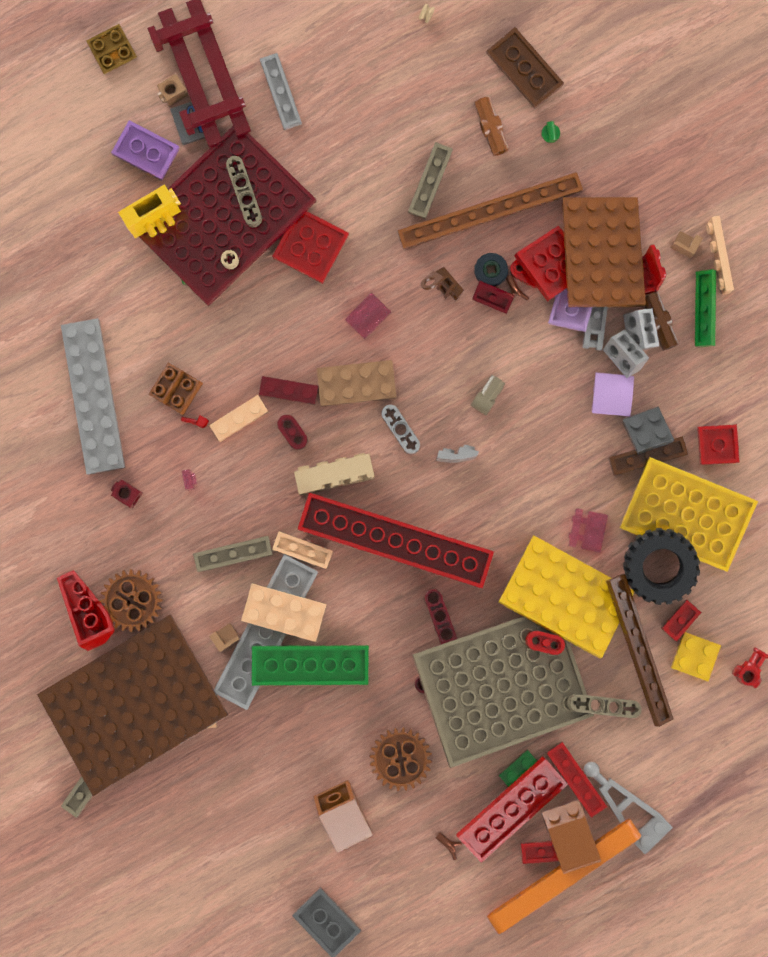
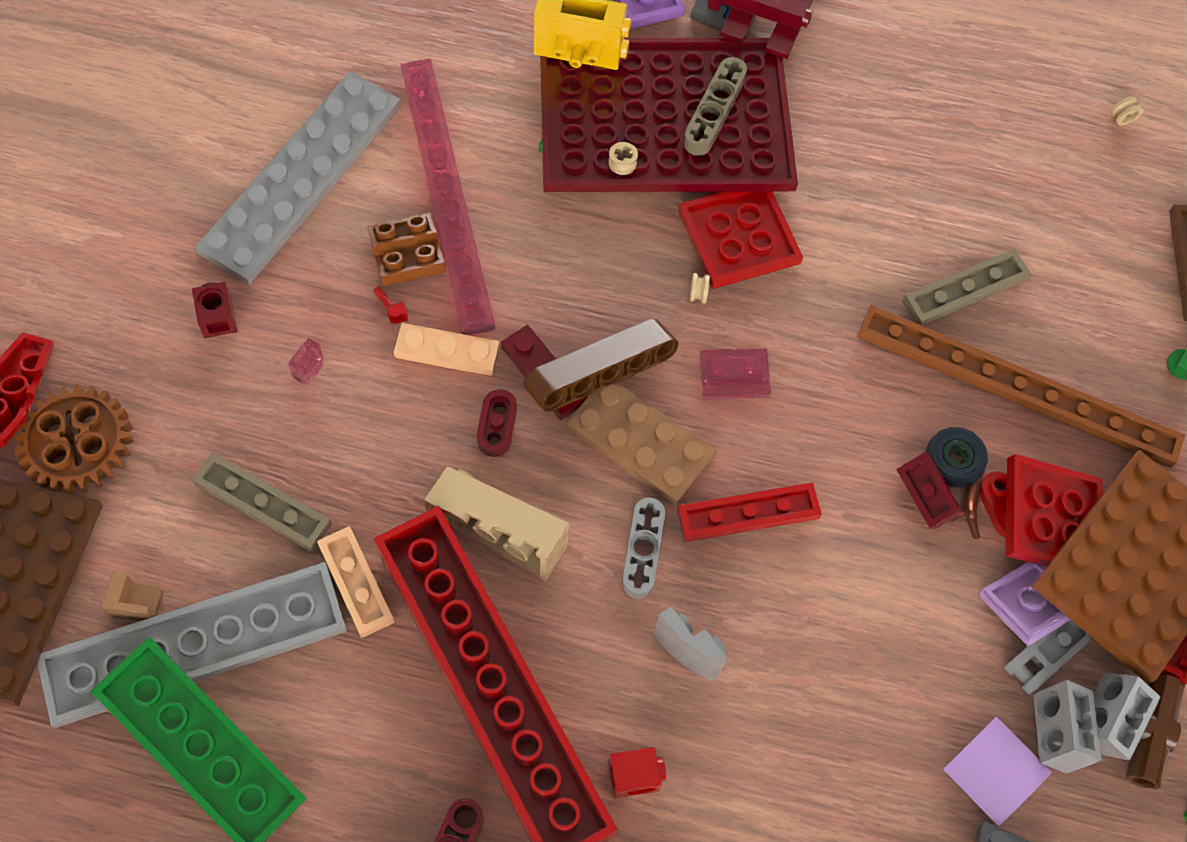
camera: 40 degrees right, 20 degrees down
light nougat plate [241,583,327,642] -> none
light grey tile [260,53,302,130] -> none
reddish brown piece [421,267,464,301] -> none
dark tan piece [470,375,505,416] -> none
dark orange piece [474,97,509,156] -> none
none -> clear pink plate [400,58,495,335]
none -> beam [523,318,679,412]
none -> red brick [608,747,666,799]
none -> red plate [677,482,822,543]
none -> tan bush [689,273,710,304]

